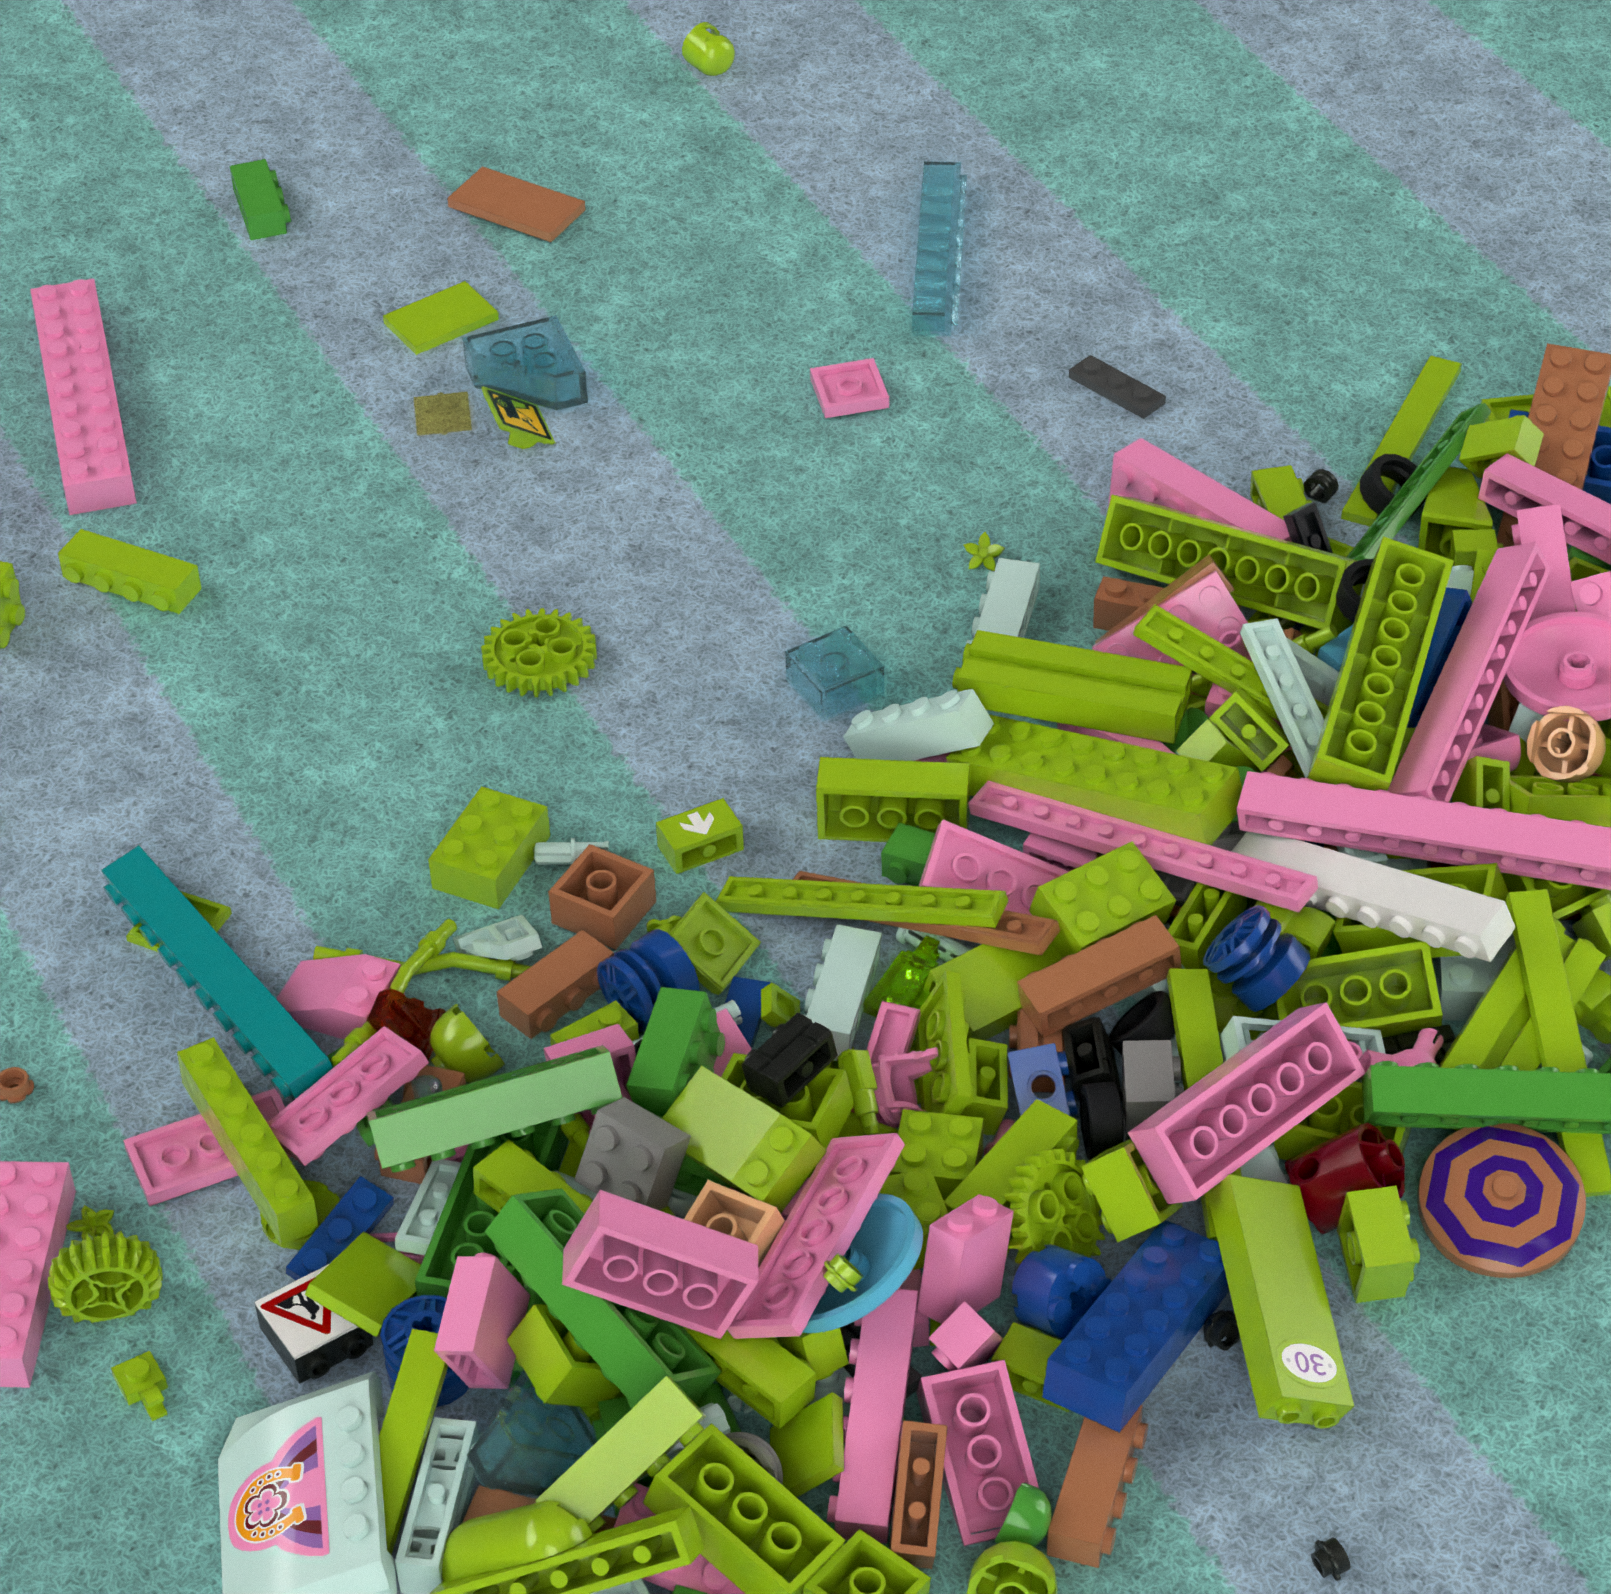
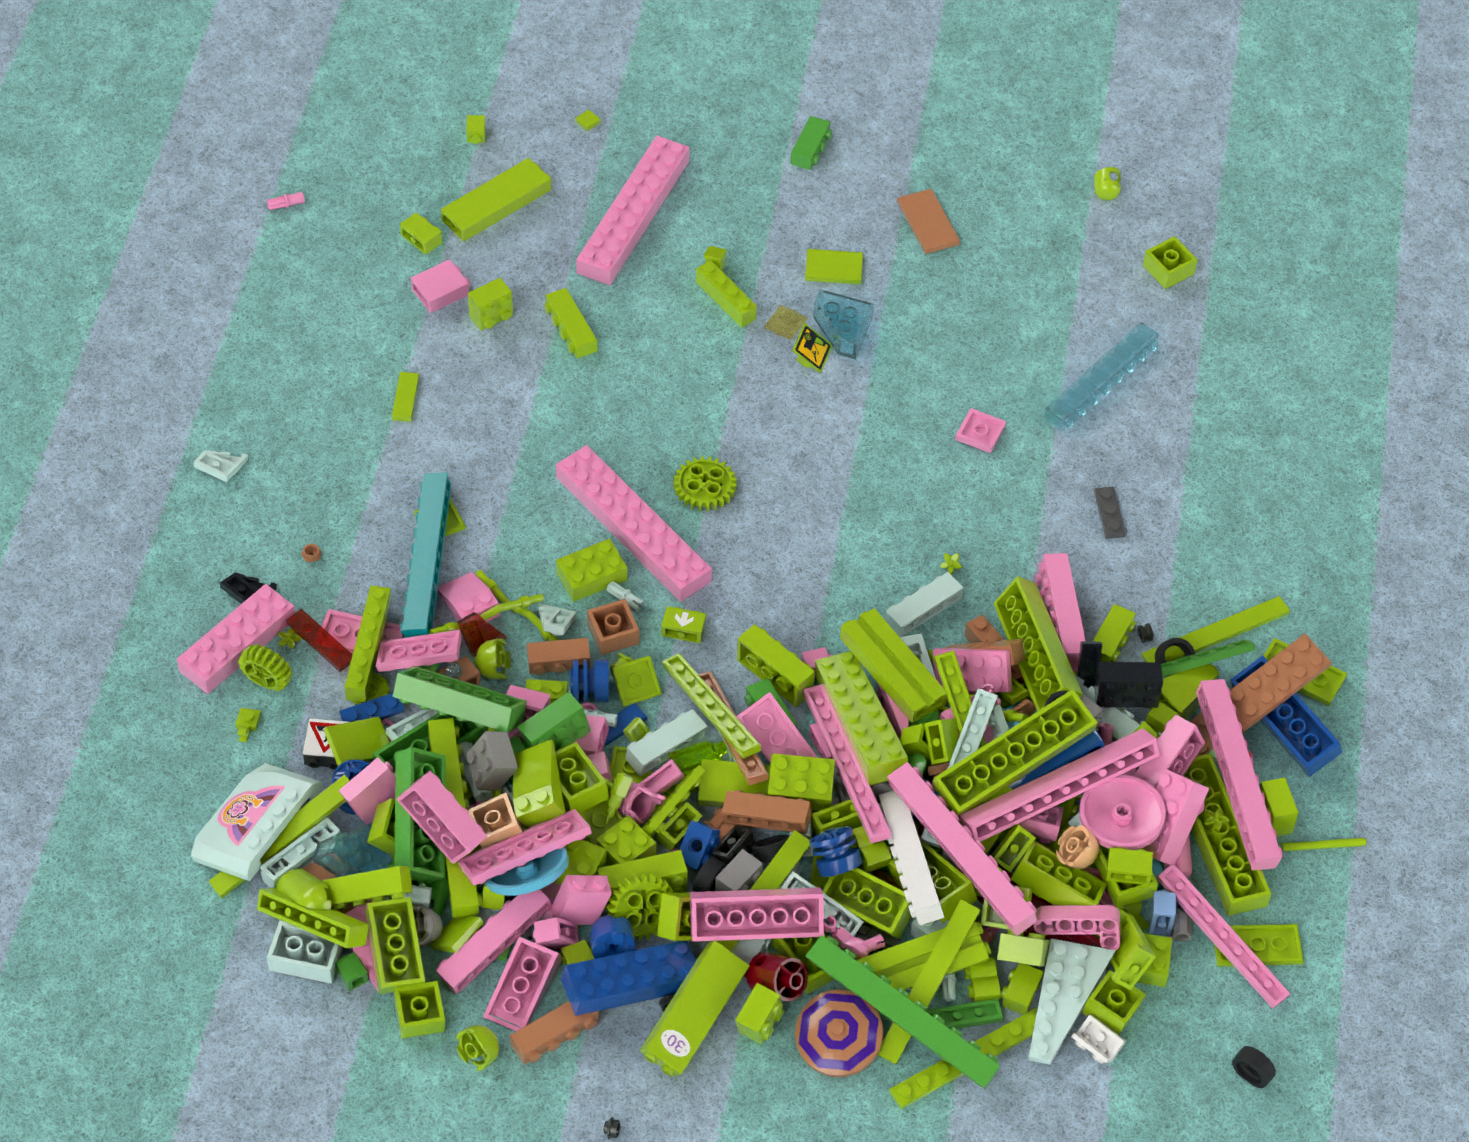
camera: 35 degrees right, 10 degrees up
pearl dark grey brick [741,1012,838,1108] -> none
clear light blue brick [785,625,884,722] -> none
lime plate [823,1253,863,1293] -> none
light aqua brick [843,689,994,761] -> none
nougat brick [889,1420,948,1569] -> none
bright green hair [995,1483,1052,1547] -> none
lime brick [1459,415,1544,478] -> none
none -> clear red tile [286,609,353,672]
none -> bright pink brick [556,445,712,602]
none -> lime brick [696,260,757,328]
none -> lime panel [703,245,727,270]
none -> black brick [1094,662,1163,708]
none -> lime brick [1143,236,1198,289]

